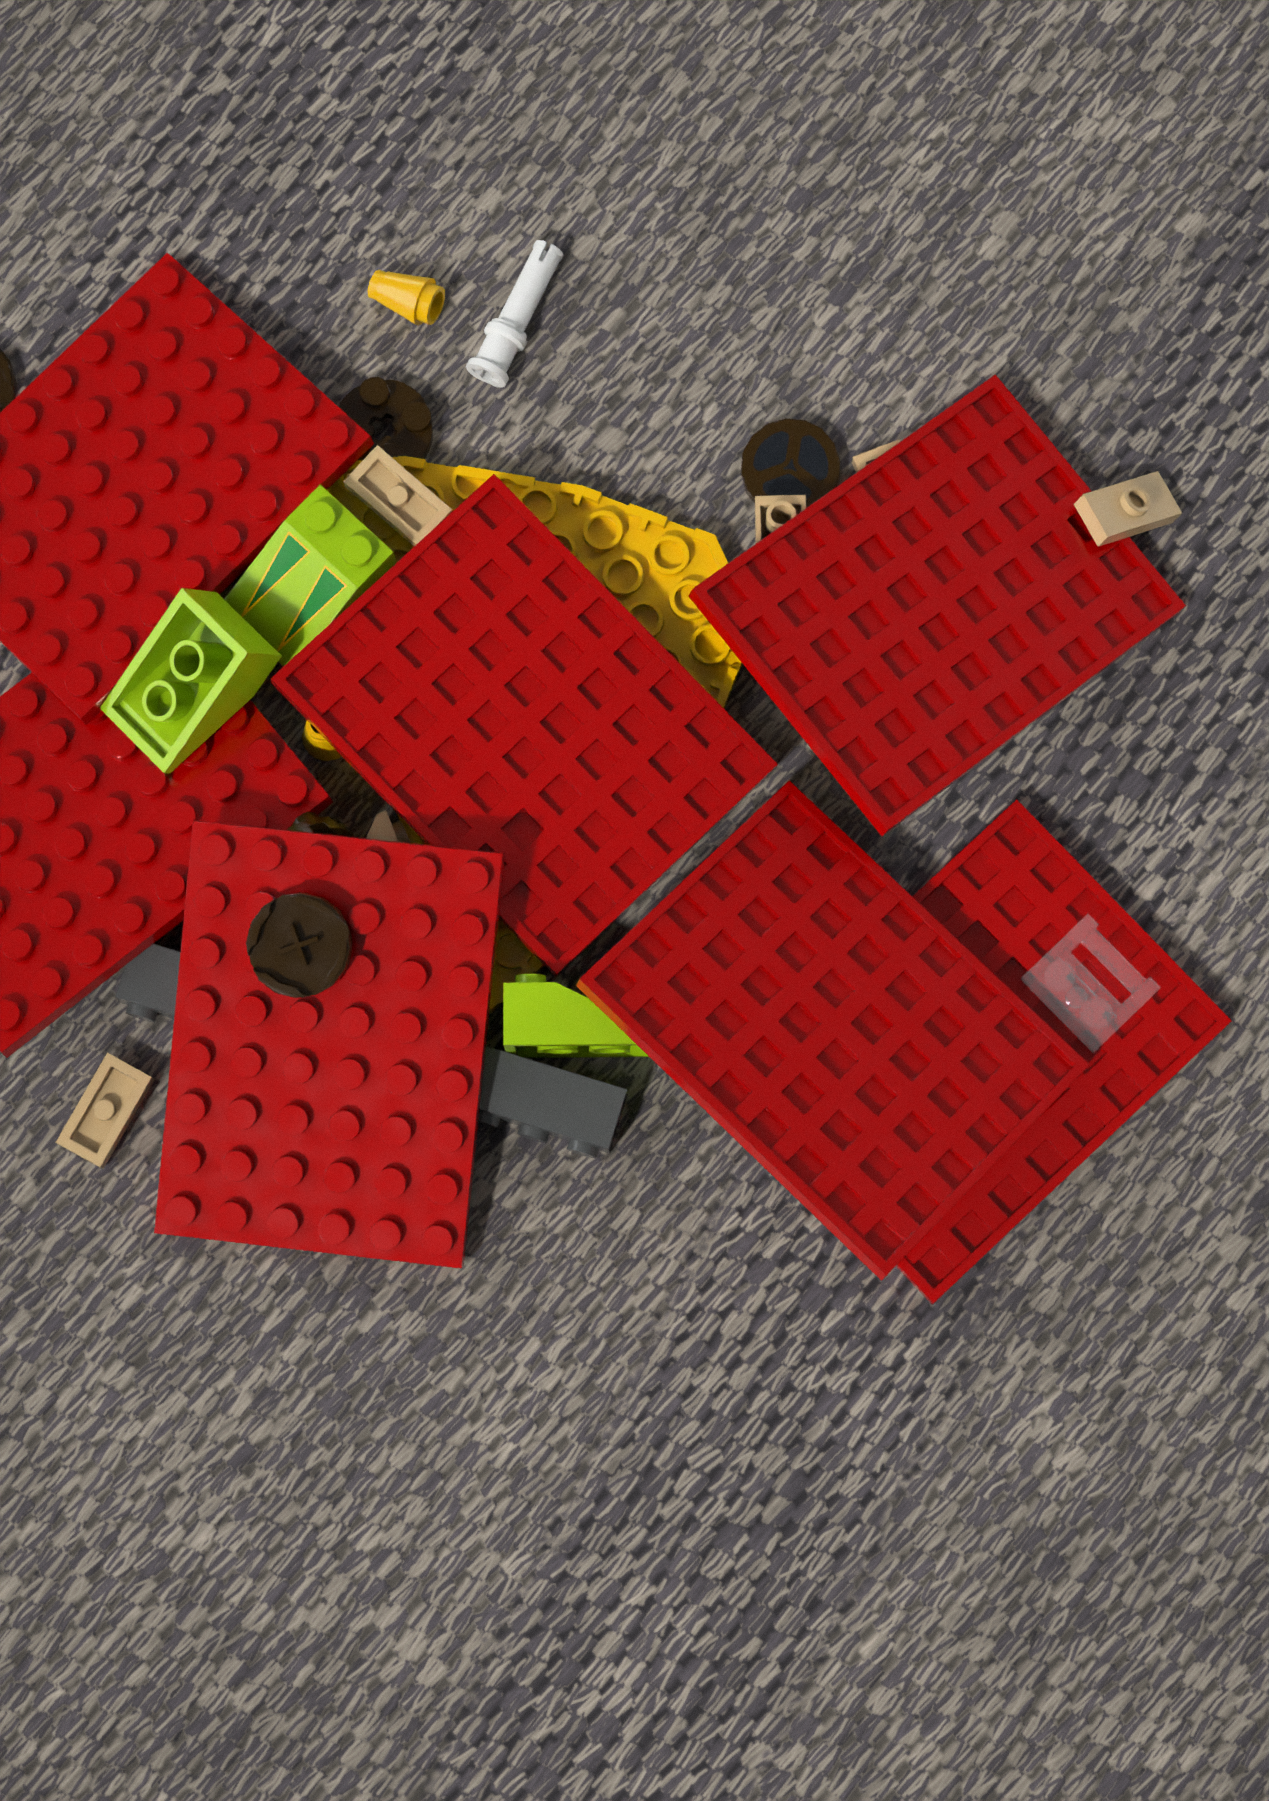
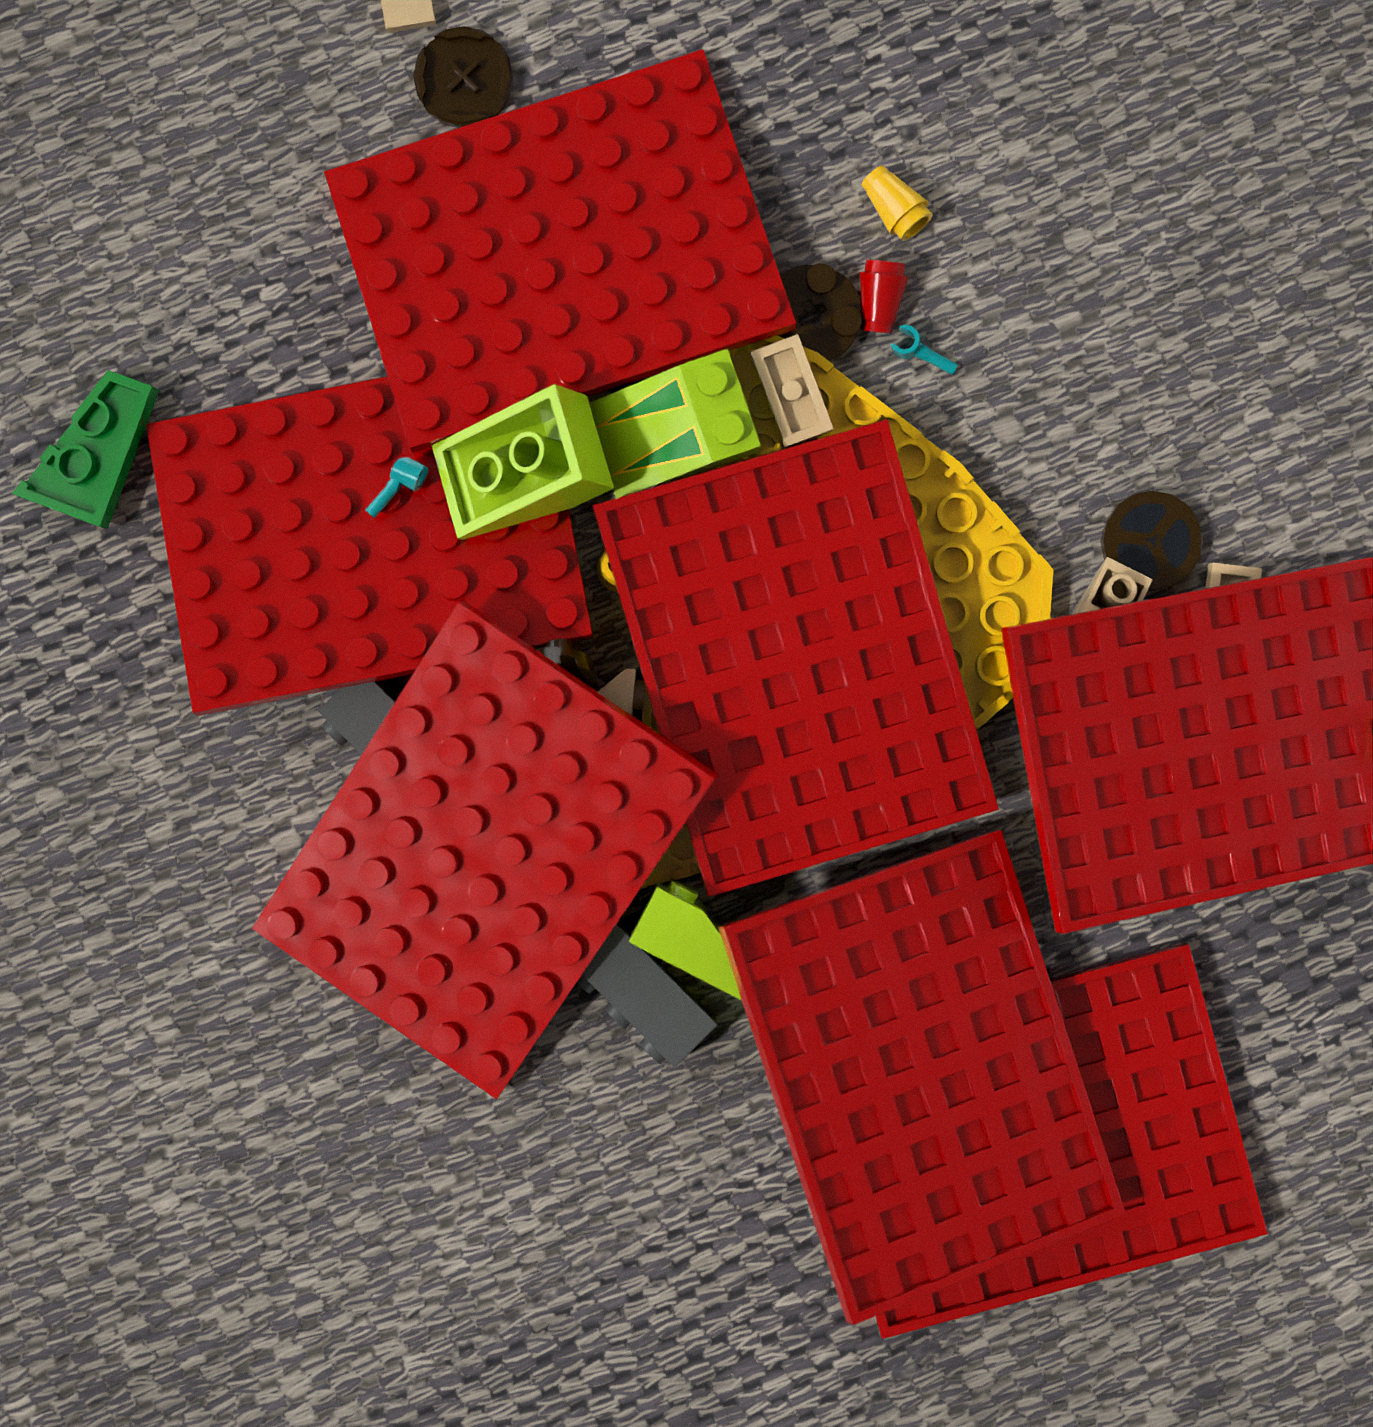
camera: 25 degrees right, 10 degrees up
tan plate [56,1053,155,1169] -> none
dark brown tile [246,892,353,998] -> none
white pin [466,240,564,388] -> none
clear plate [1021,914,1161,1053] -> none
none -> teal hand [365,457,428,518]
none -> red cone [859,259,909,334]
none -> teal hand [891,325,958,375]

